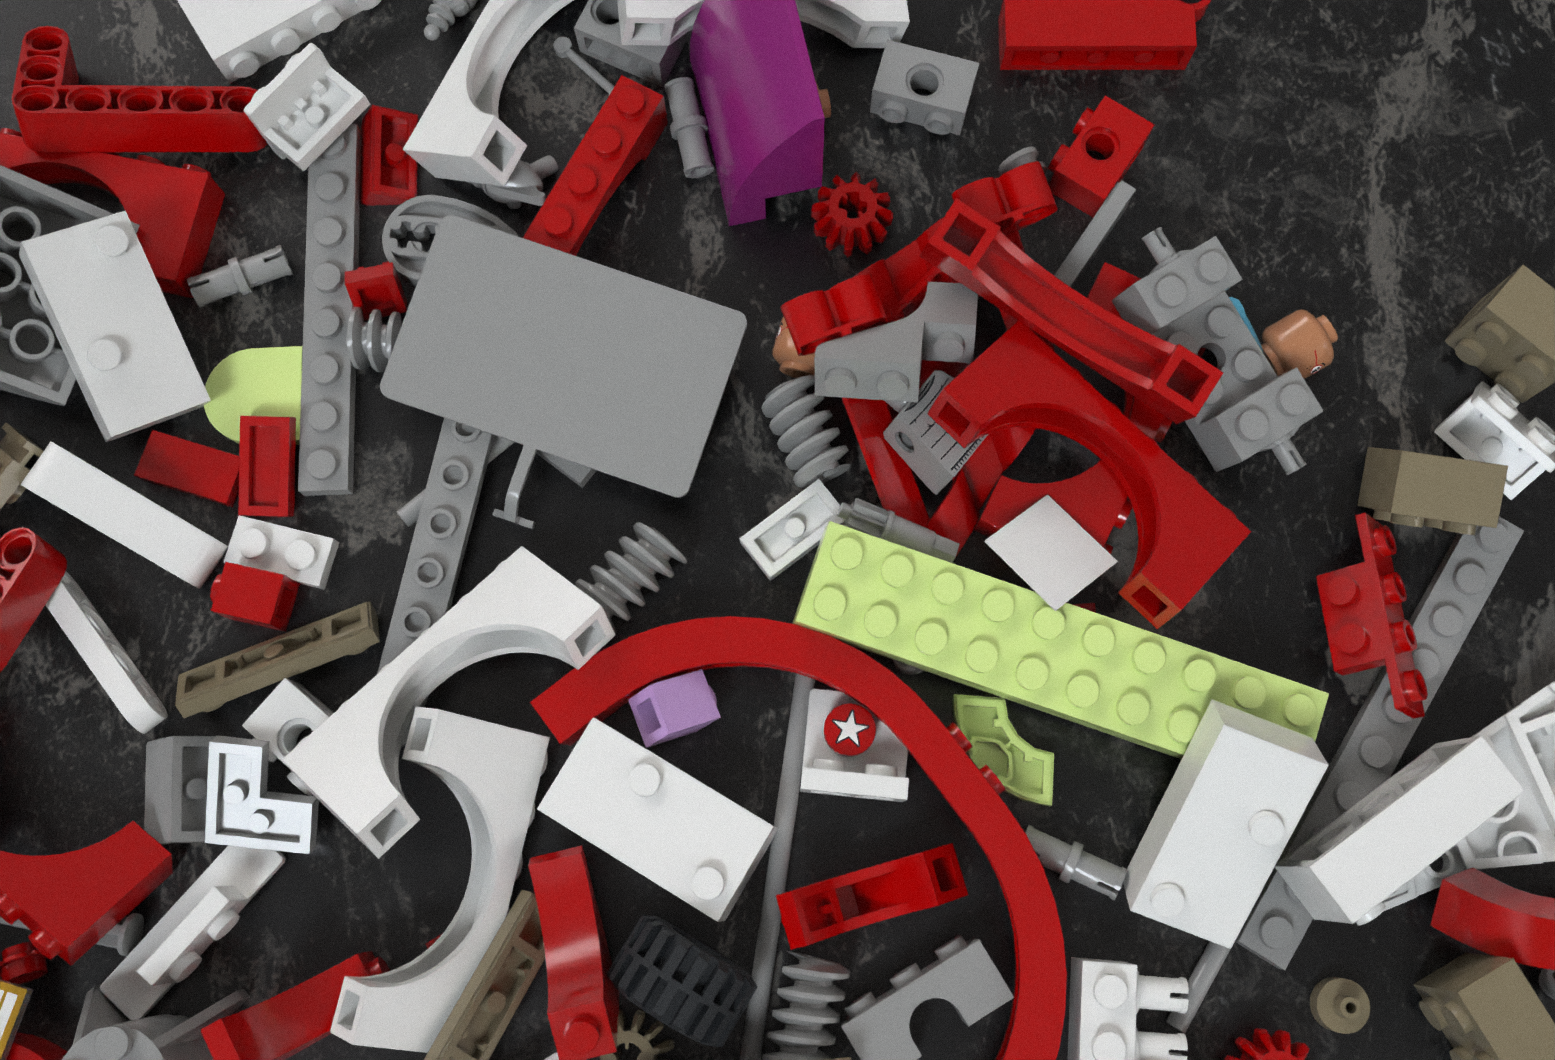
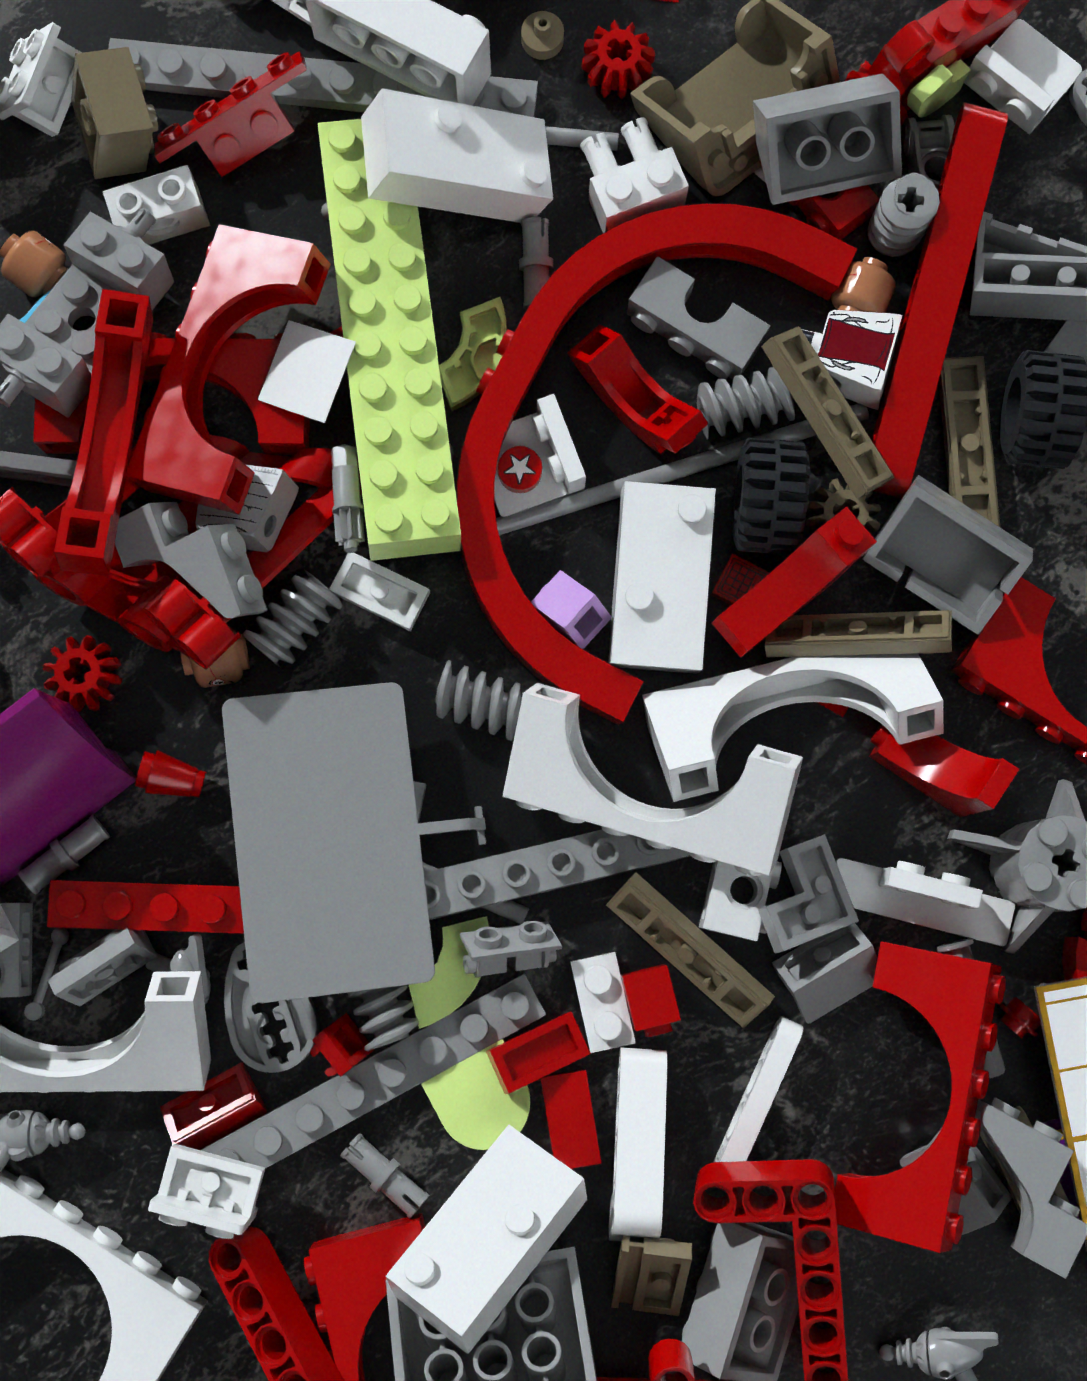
camera: 120 degrees left, 5 degrees up
none -> light grey bracket [48,928,157,1007]
none -> white brick [103,165,210,245]
none -> red cone [135,750,206,798]
none -> yellowish green tile [409,916,489,1029]
none -> light grey hinge [460,921,562,977]
none -> tile [711,553,770,605]

